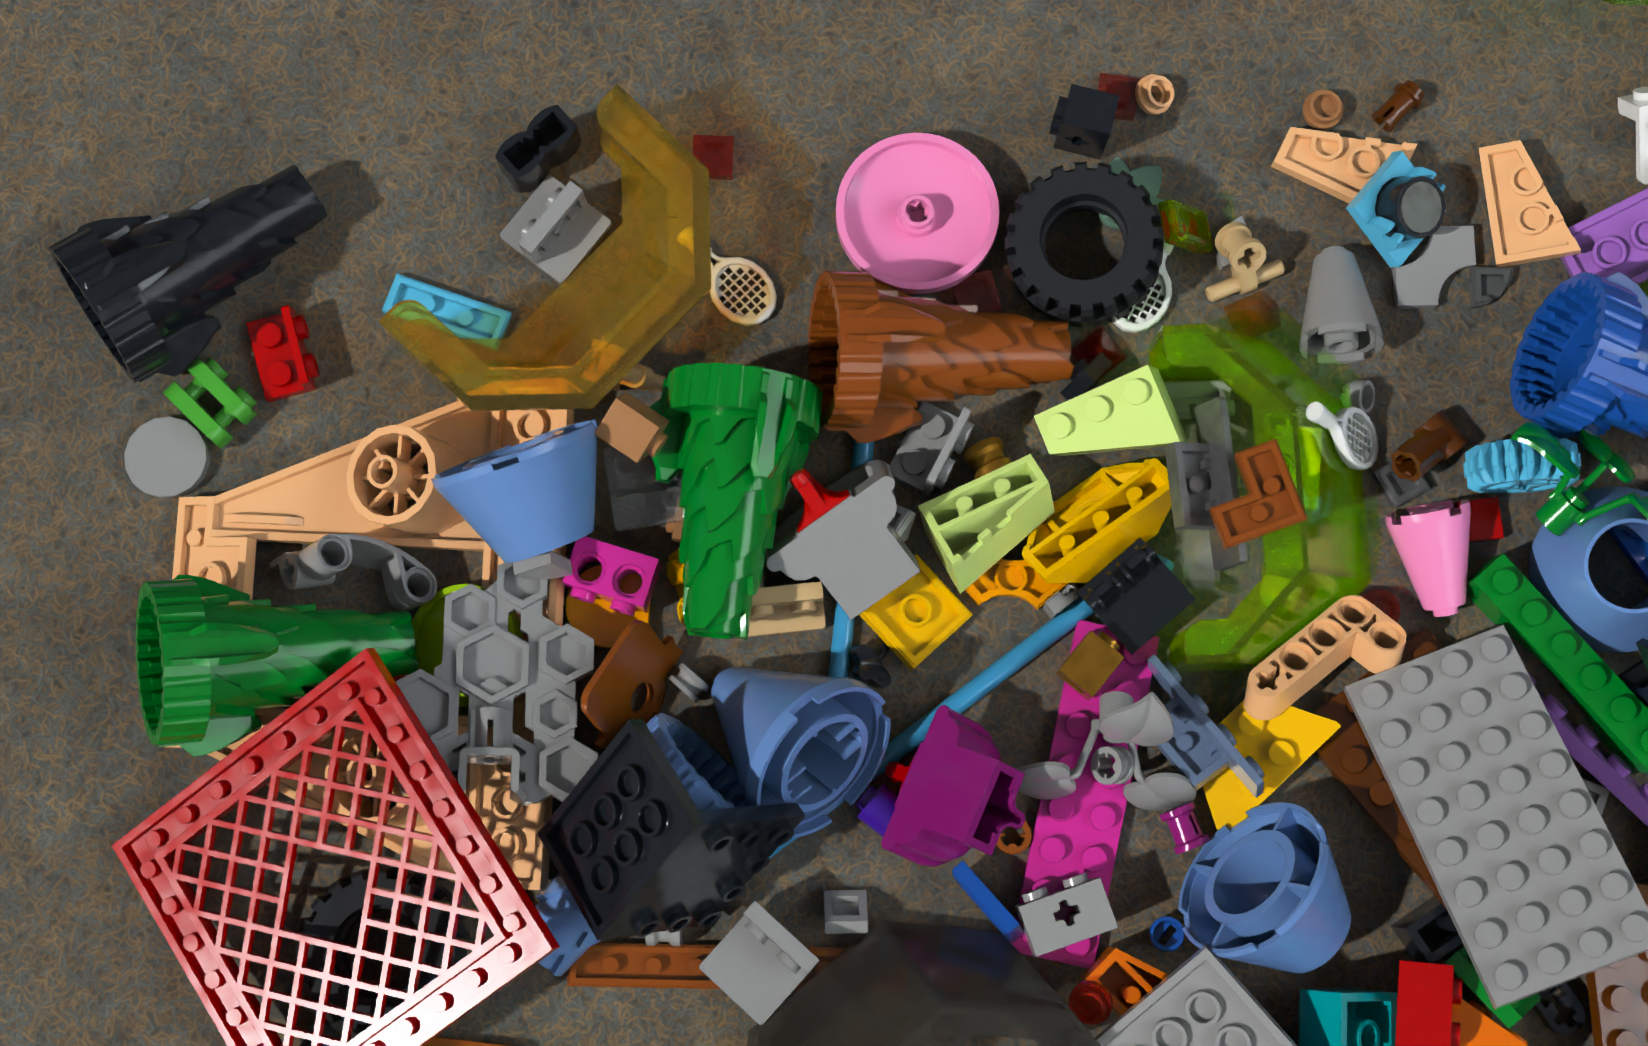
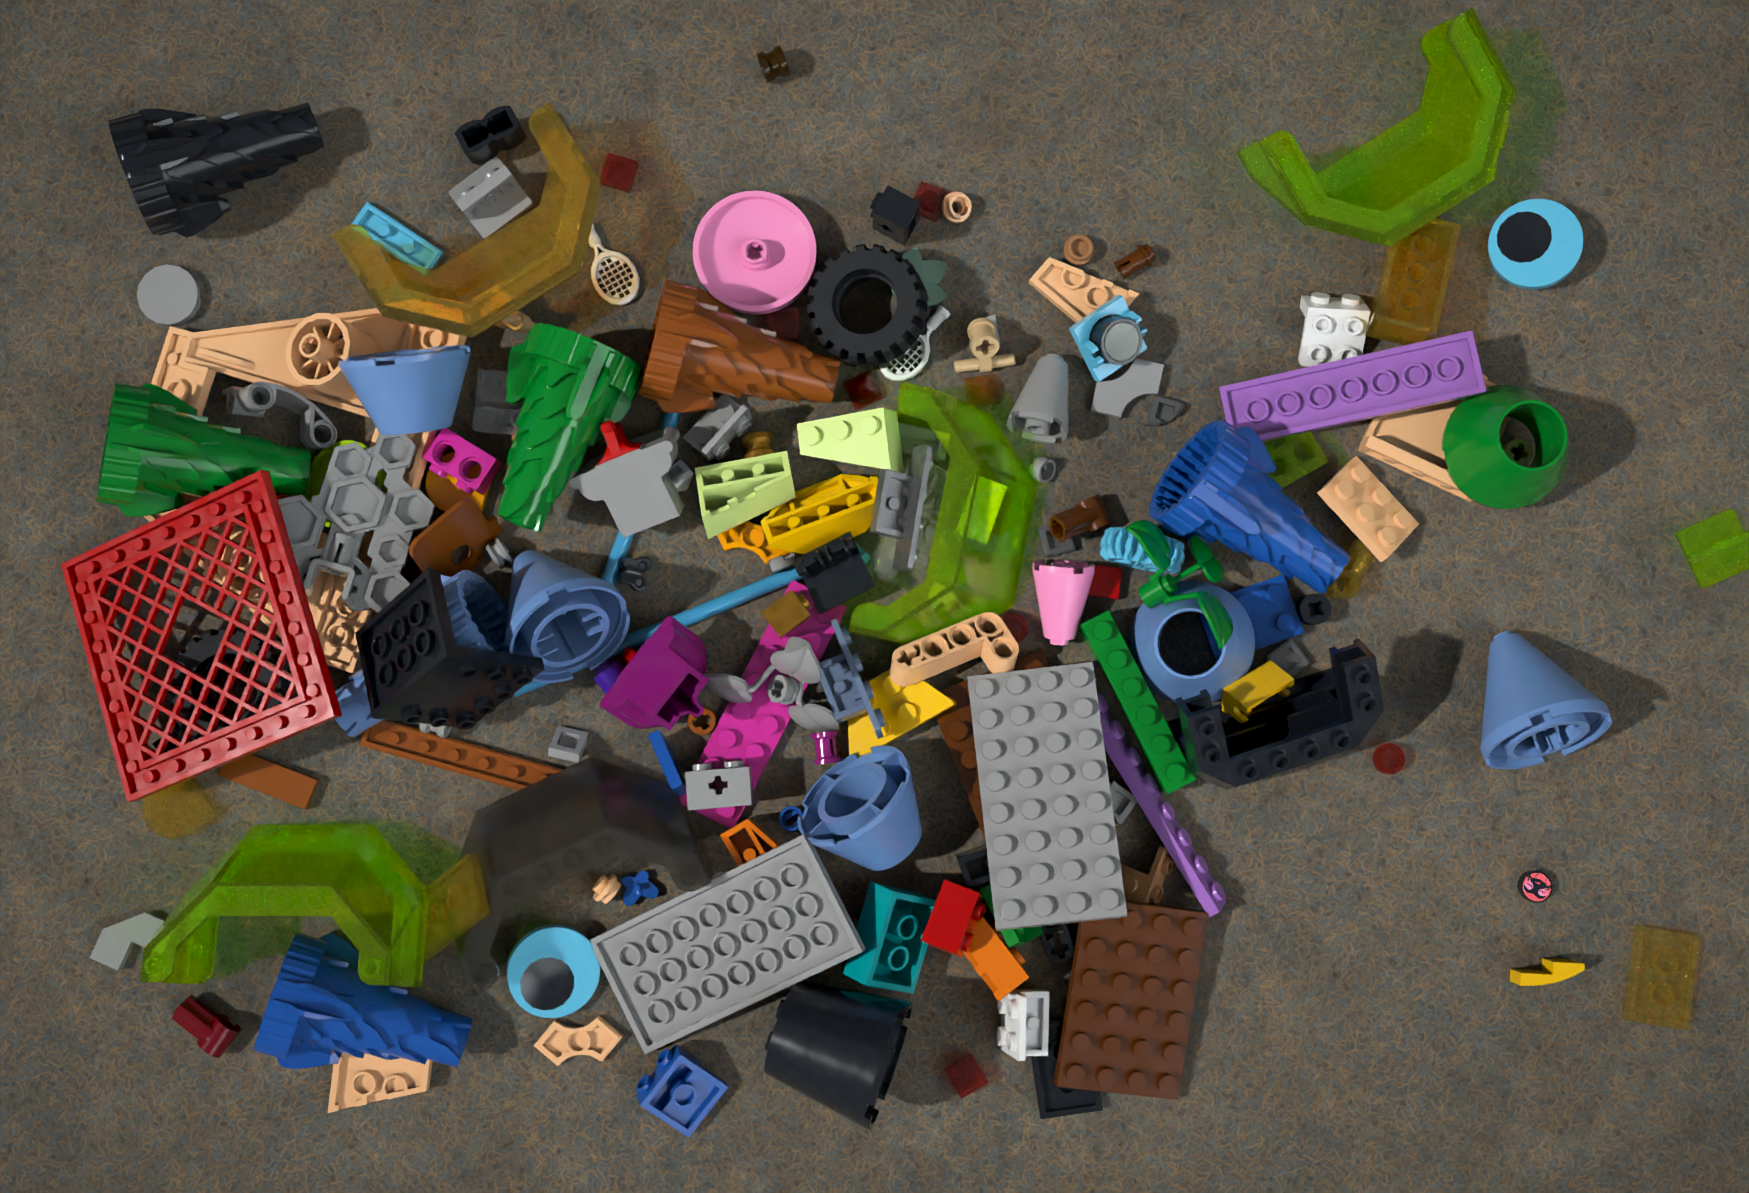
camera: 15 degrees right, 5 degrees up
bright green brick [163,357,258,449] -> none
red bracket [246,305,320,403] -> none
light grey tile [513,551,572,579] -> none
medium nougat brick [595,392,670,463] -> none
light grey bracket [699,901,820,1025] -> none
tan bracket [748,581,826,637] -> none
yellow tile [859,554,973,671] -> none
black plate [1060,352,1113,401] -> none
clear red plate [1069,980,1113,1025] -> none
clear neon green tile [1158,199,1214,254] -> none
dark orange tile [1209,439,1308,550] -> none
white piece [1305,402,1379,471] -> none
light nougat wing [1479,140,1581,267] -> none

